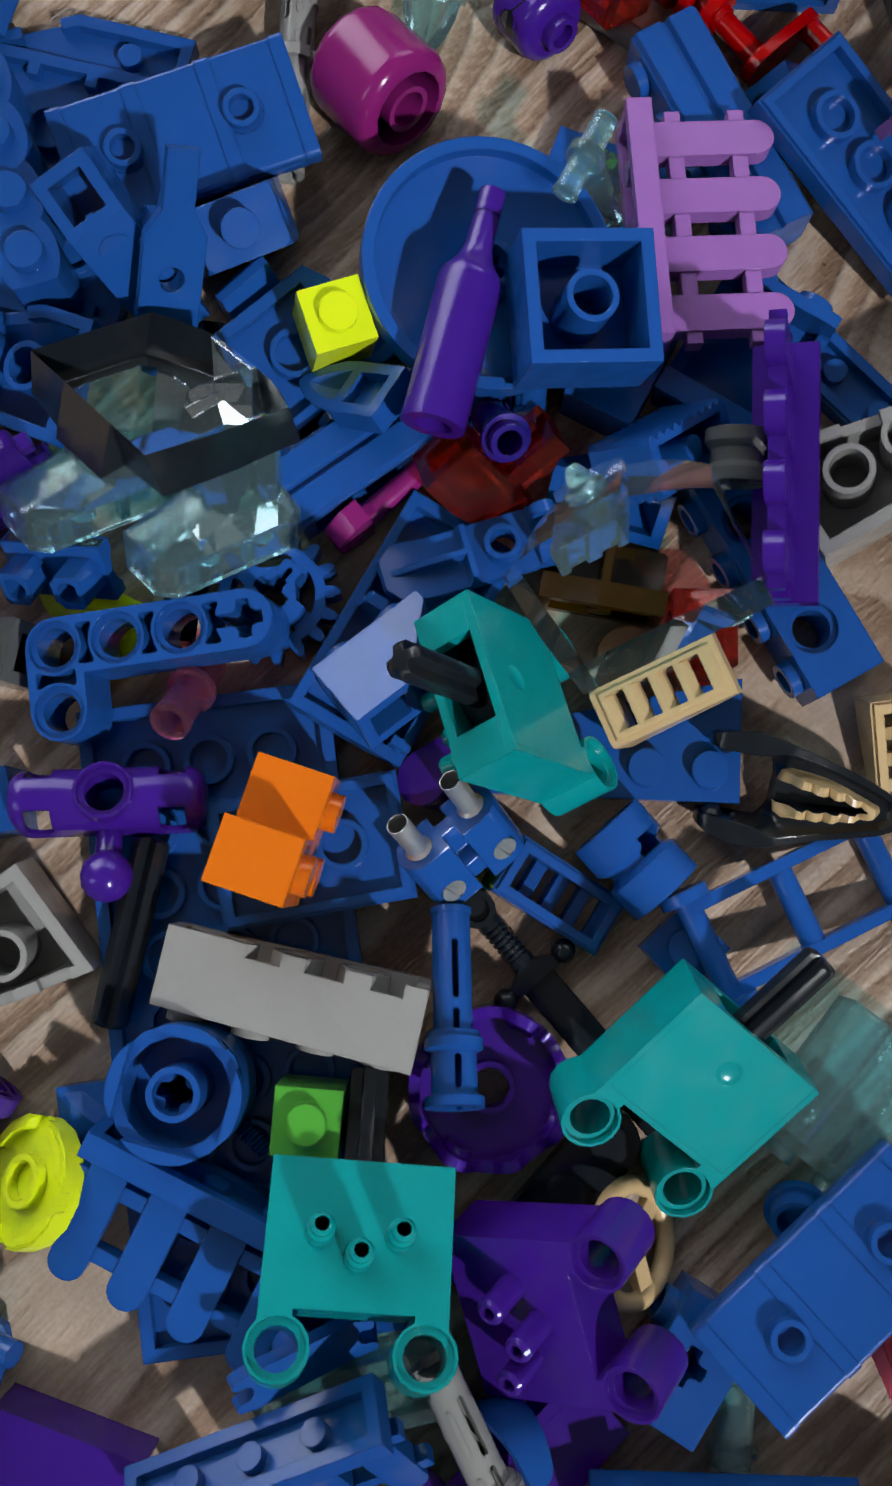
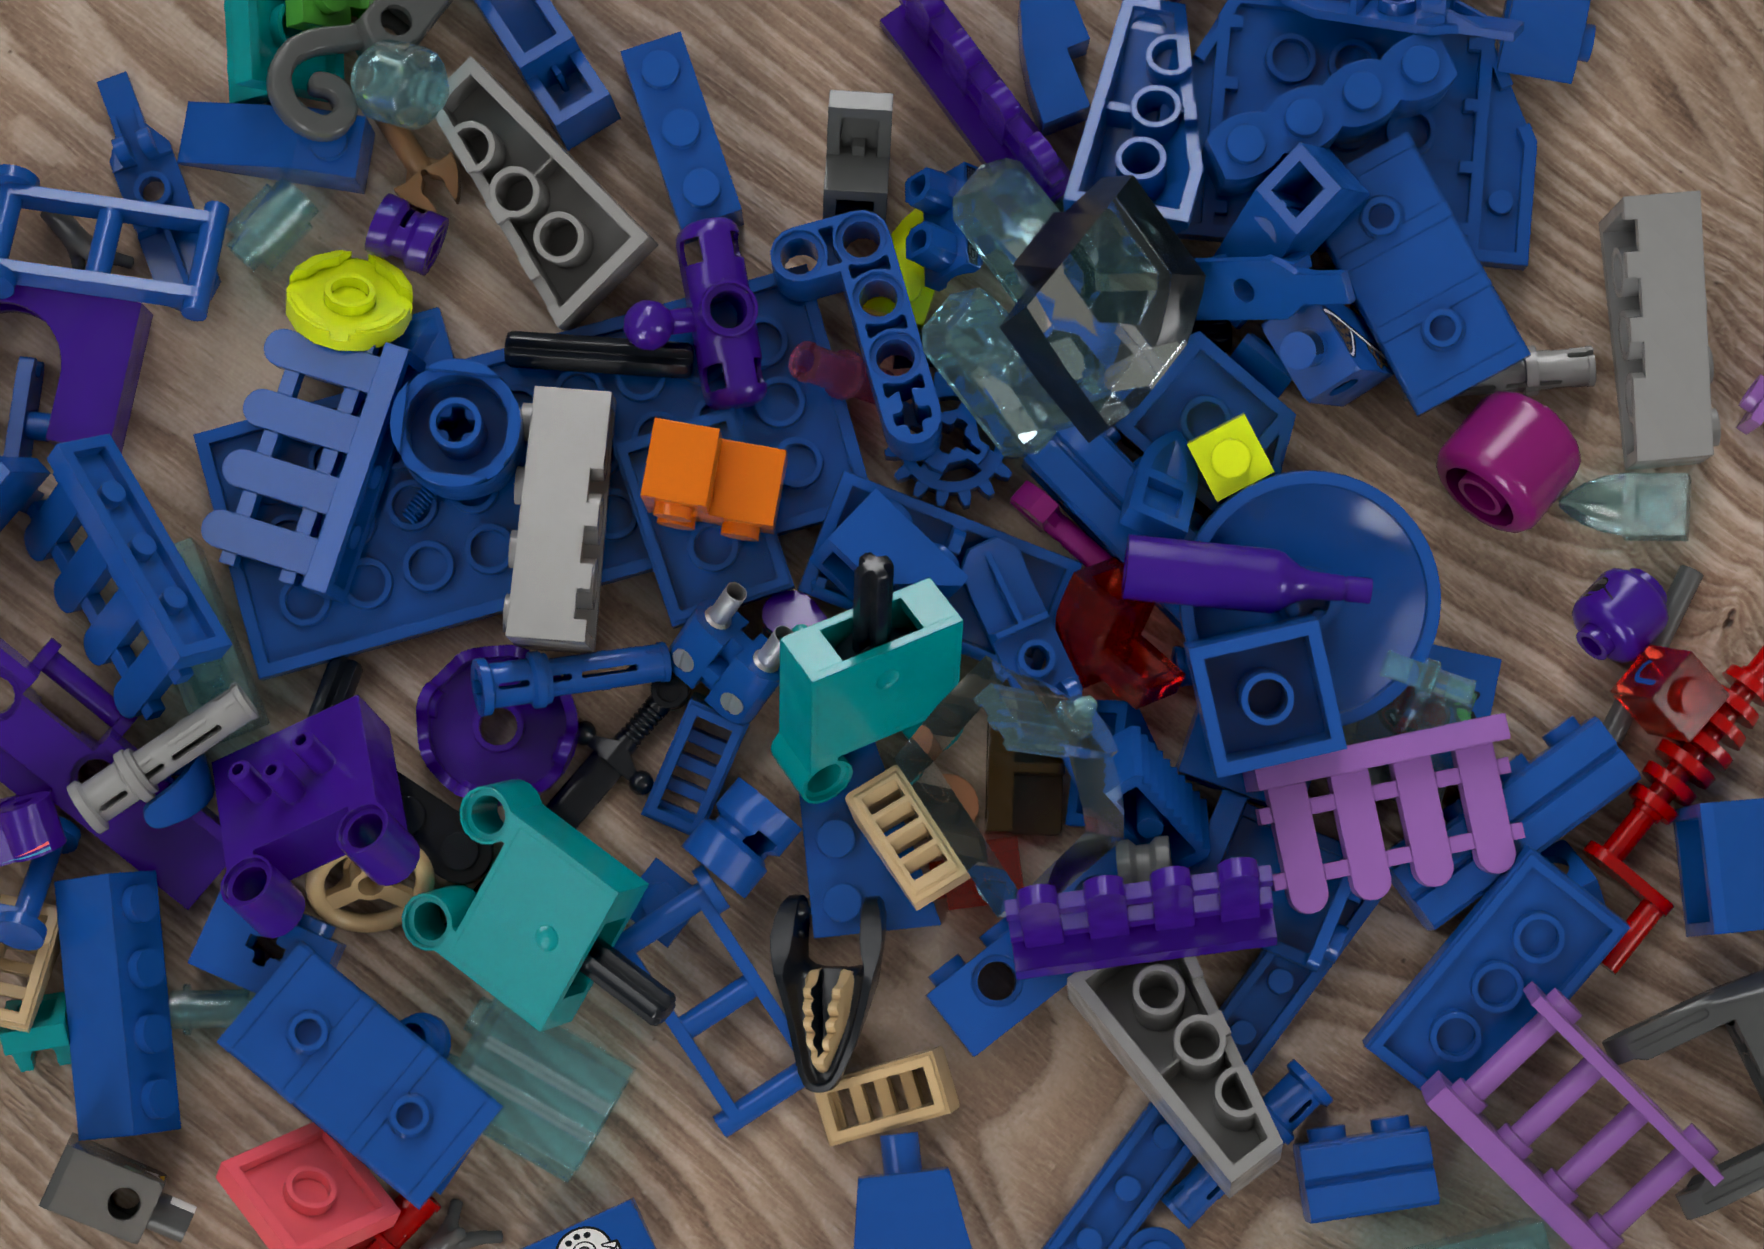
camera: 75 degrees right, 0 degrees up
blue piece [226,1319,381,1415] -> none
teal piece [242,1066,459,1398] -> none
bright green brick [269,1074,350,1159] -> none
dark purple pin [471,397,531,463] -> none

